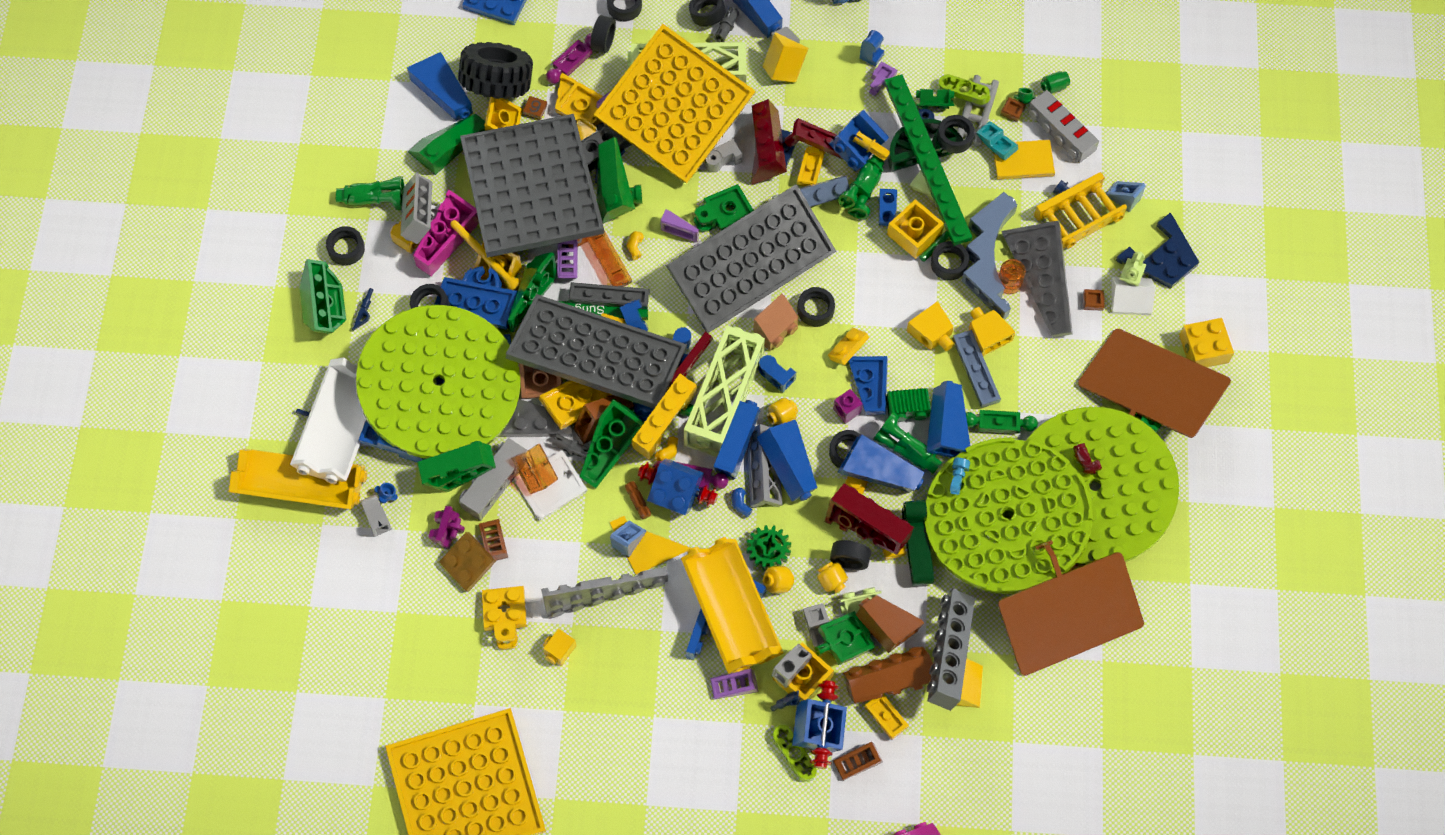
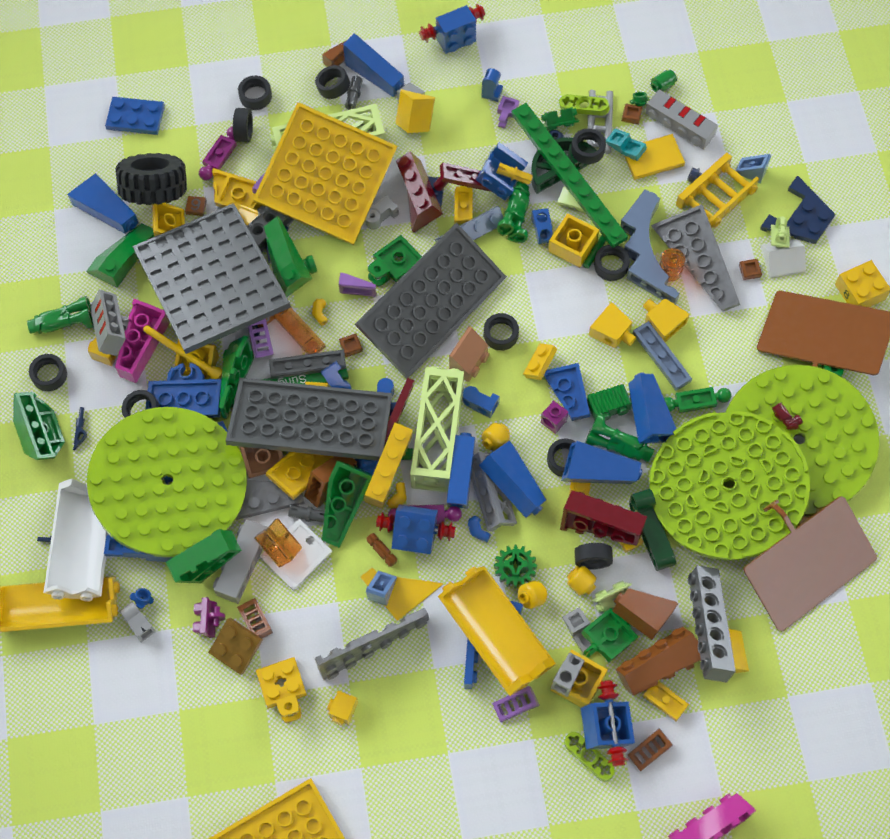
camera: 10 degrees left, 0 degrees up
dark blue hand [770,690,800,711] -> none
dark azure piece [950,457,970,495] -> none
none -> dark orange tile [339,333,363,358]

